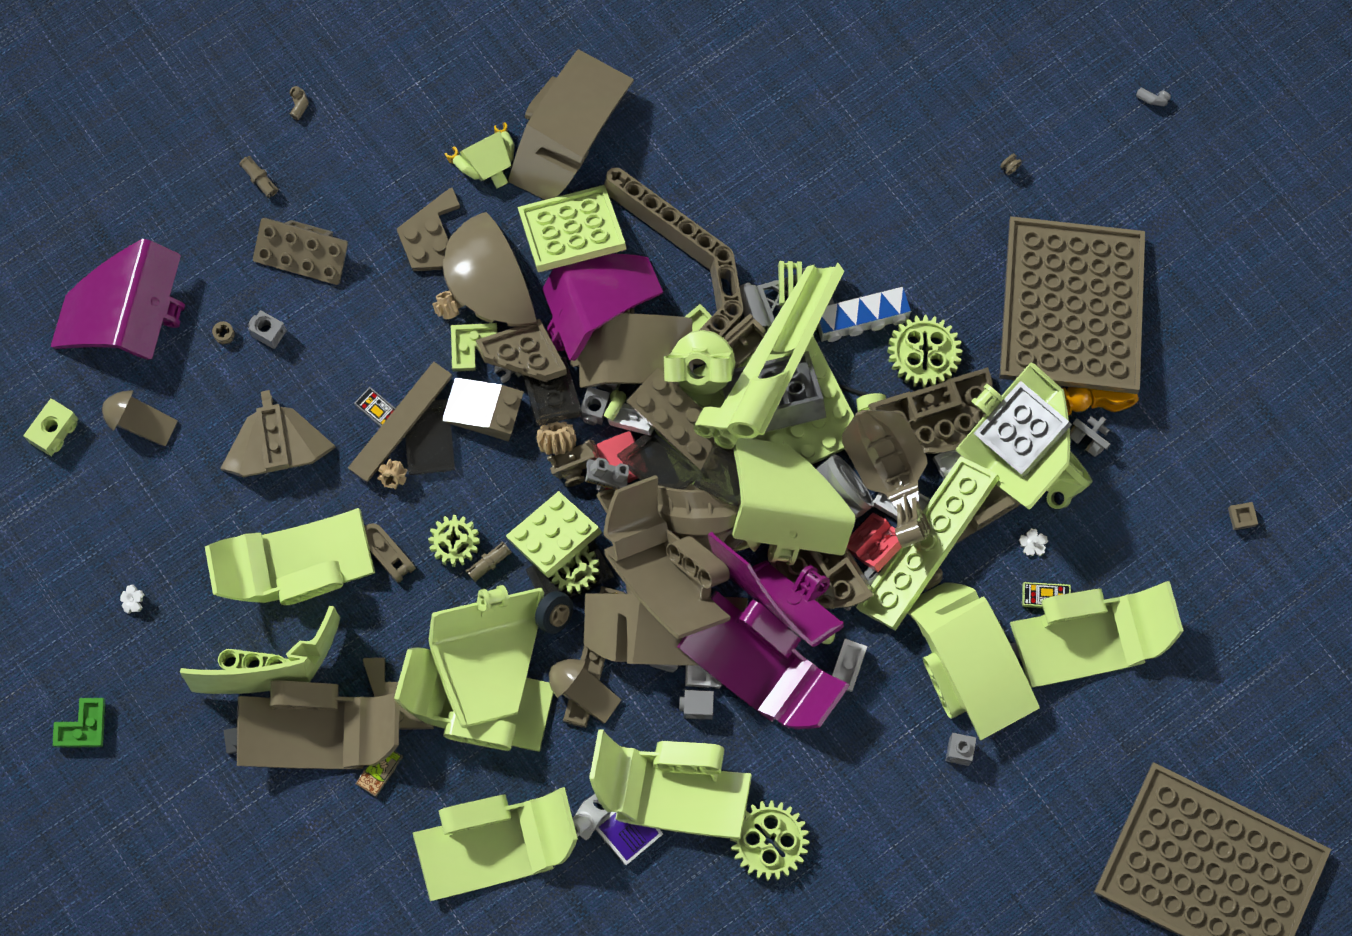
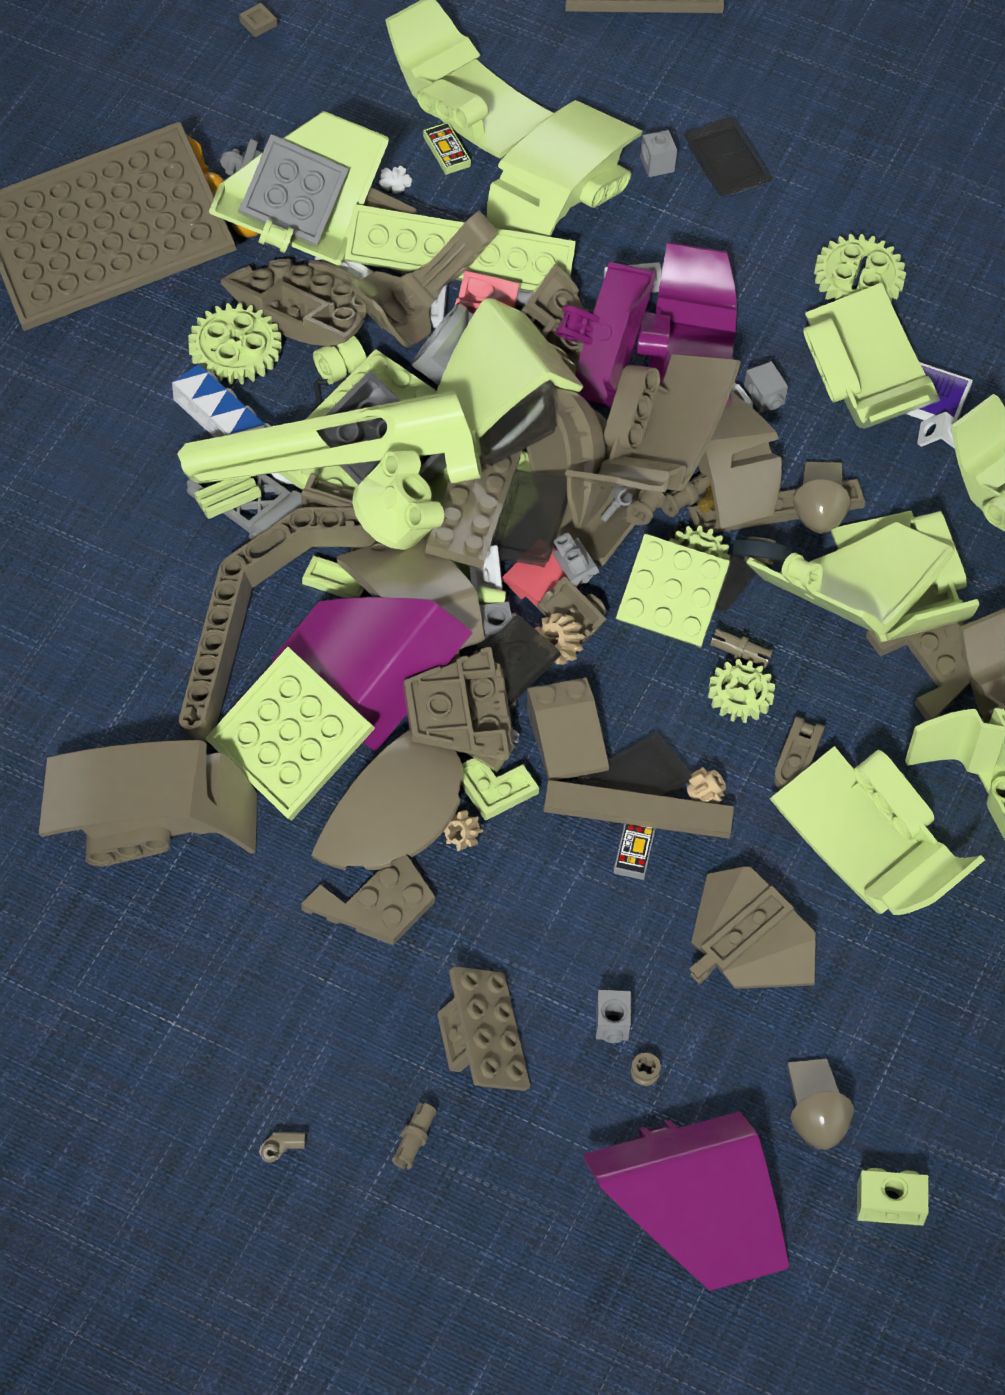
camera: 120 degrees left, 15 degrees down
yellowish green torso [445,123,515,189] -> none
none -> dark tan wing [403,647,510,761]
none -> clear smoke piece [684,117,772,197]

